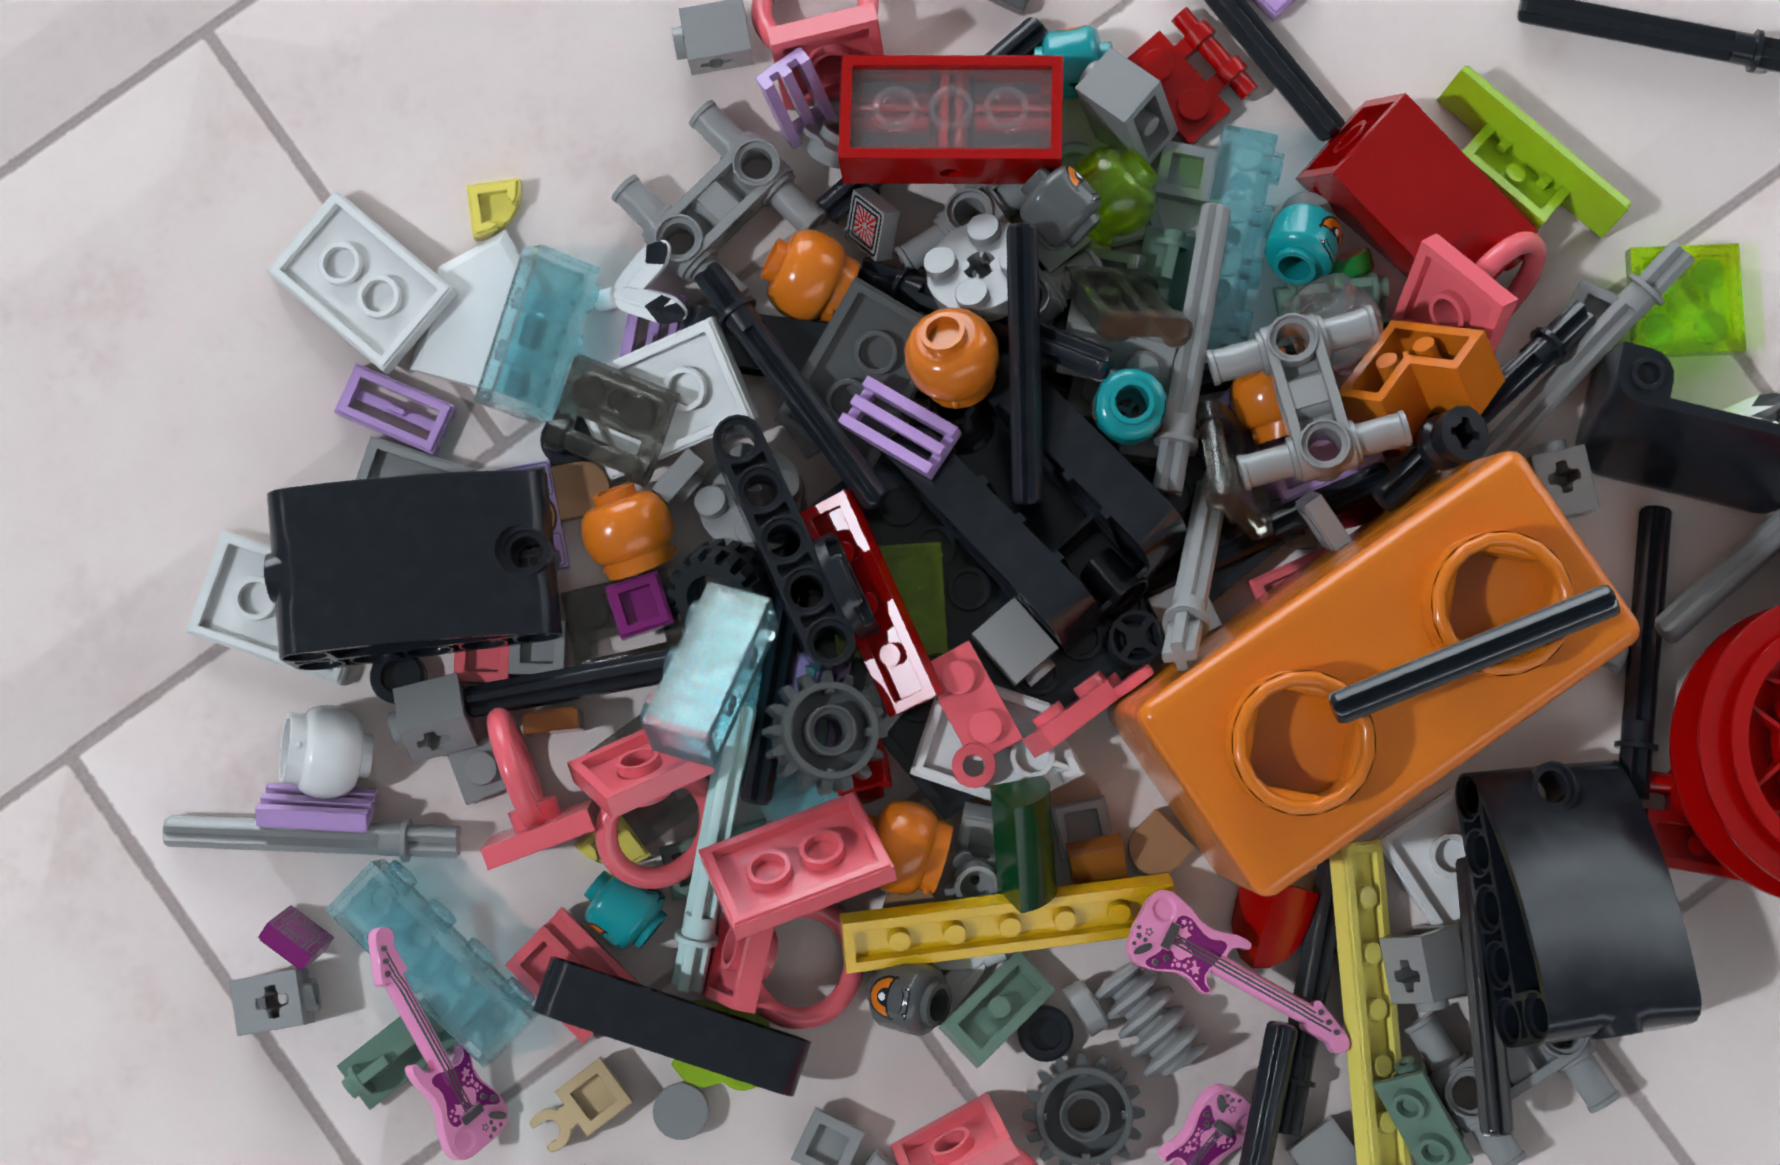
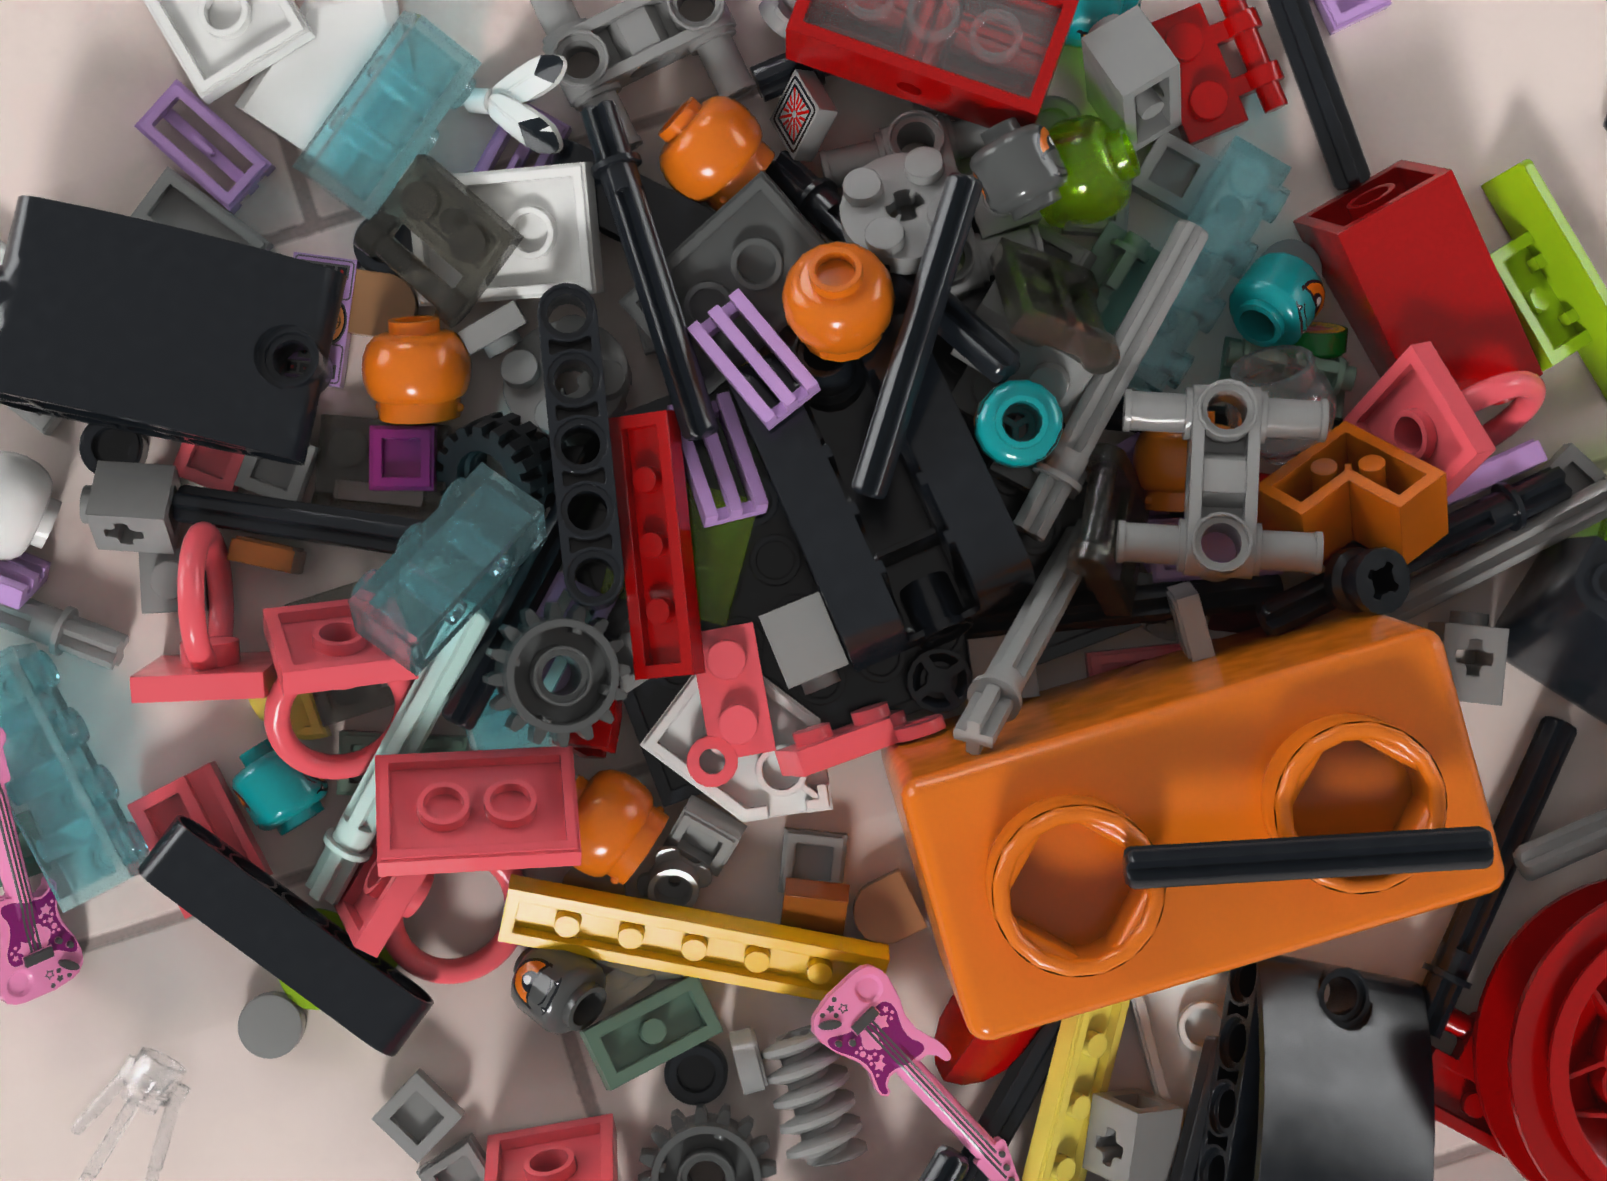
camera: 15 degrees right, 5 degrees up
tan plate [529,1056,634,1152] -> none
black tile [813,531,880,640] -> none
dark green brick [990,776,1057,914] -> none
none -> lavender tile [667,391,769,528]
none -> lavender tile [1447,439,1548,506]

